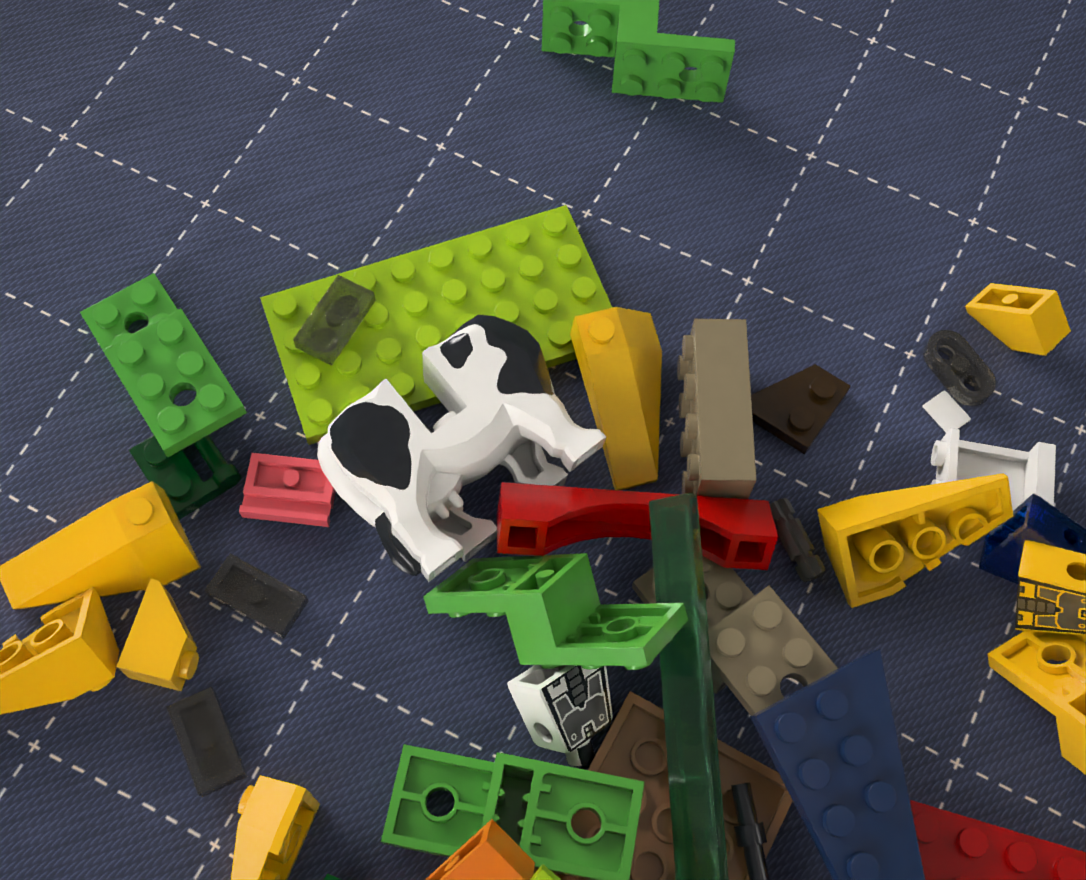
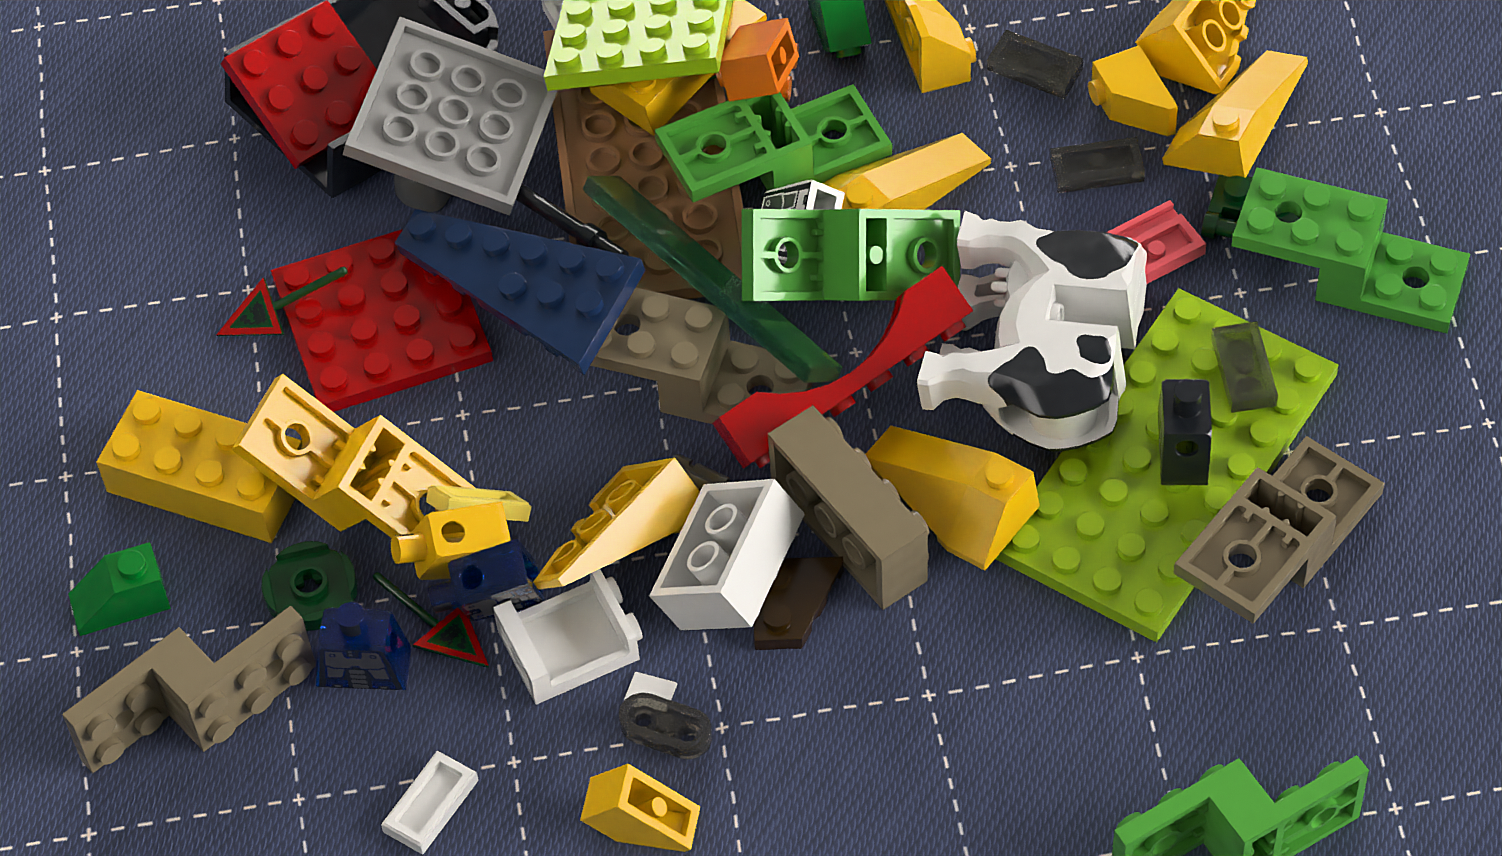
camera: 150 degrees right, 10 degrees down
none -> light yellow tile [426,485,532,522]
none -> white brick [649,479,805,630]
none -> yellow wedge [822,133,991,210]
none -> black torso [1158,379,1212,485]
none -> dark tan bracket [1174,436,1385,624]

